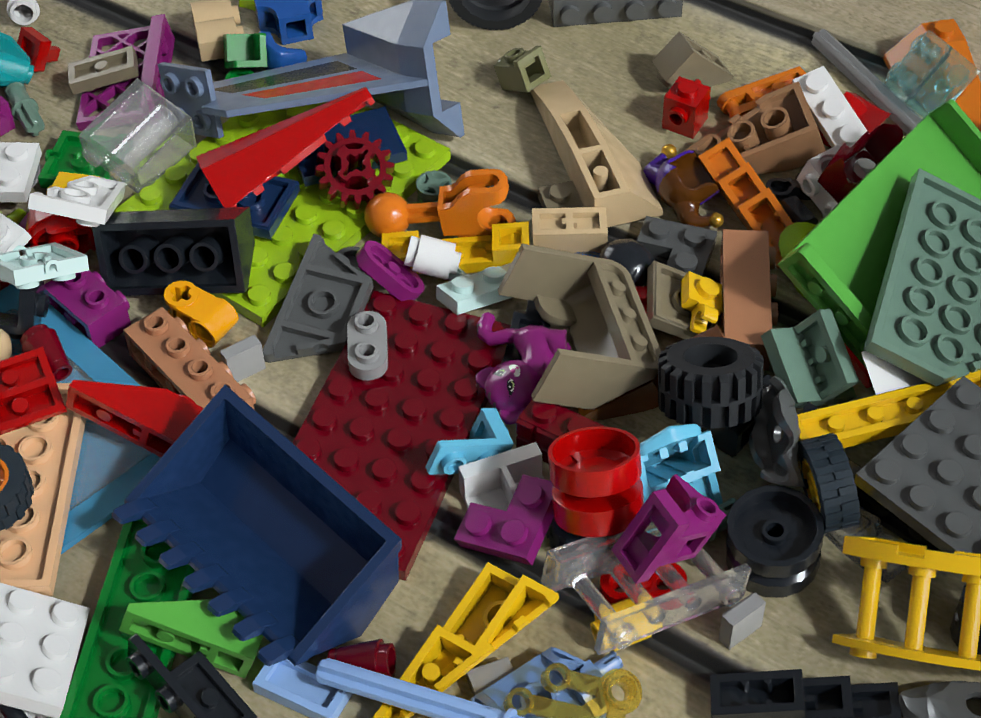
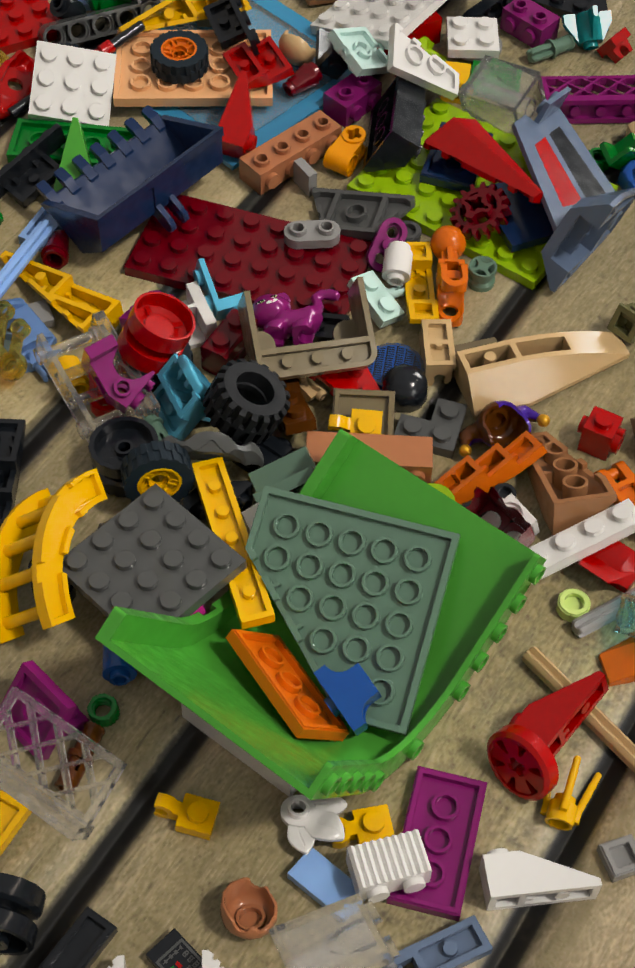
camera: 85 degrees right, 5 degrees up
dark tan plate [68,45,139,95] -> none
light grey tile [719,592,766,650] -> none

